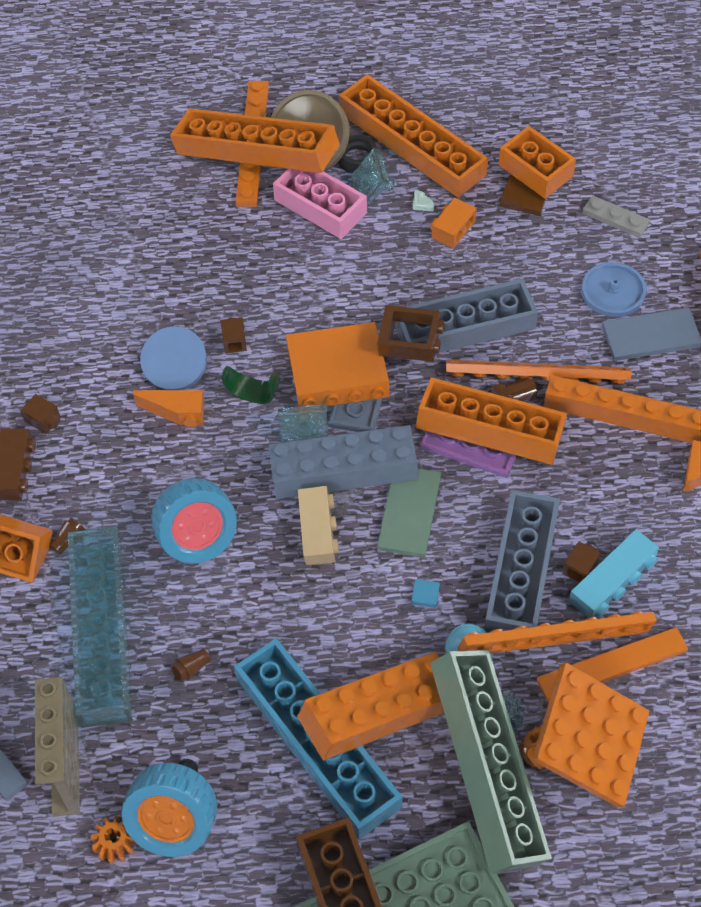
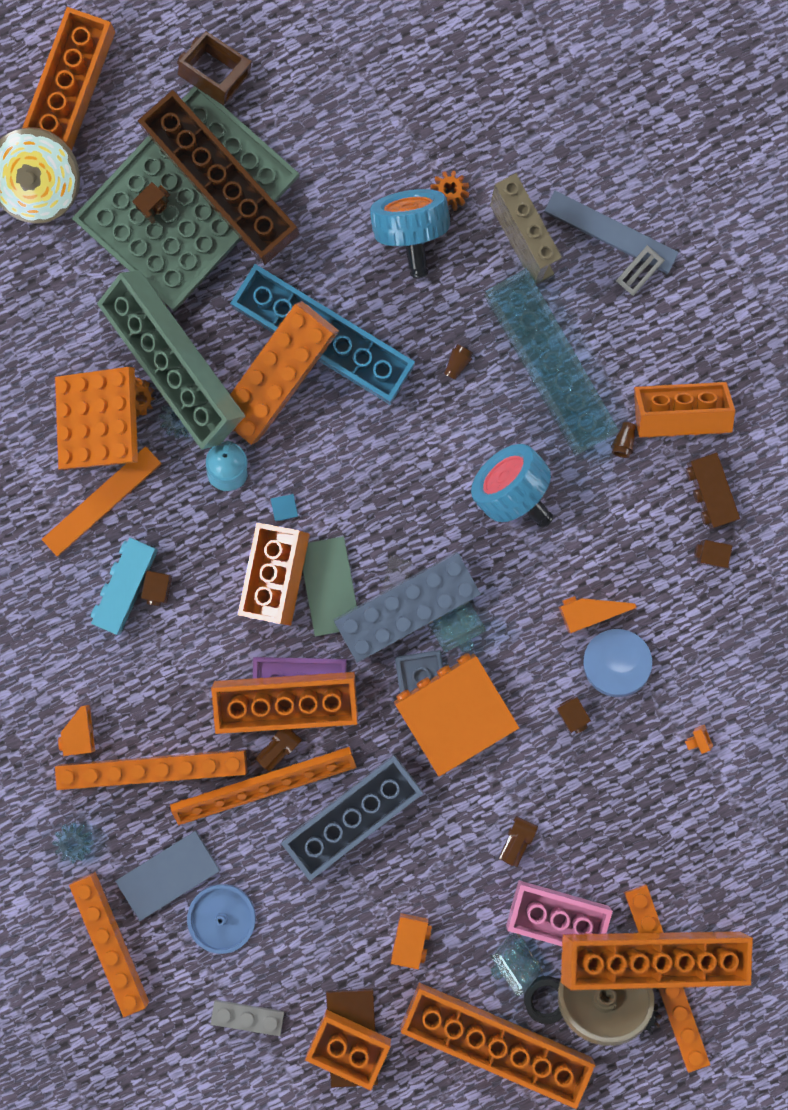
camera: 160 degrees right, 30 degrees up
dark green piece [222,366,281,404] -> none
tan brick [298,486,339,565] -> none
reddish brown window [377,305,445,362] -> none
light aqua tile [413,190,434,211] -> none
orange plate [457,611,657,654] -> none
sand blue brick [484,490,560,633] -> none
none -> orange brick [238,523,310,626]
none -> reddish brown piece [499,816,538,867]
none -> orange tile [685,724,713,754]

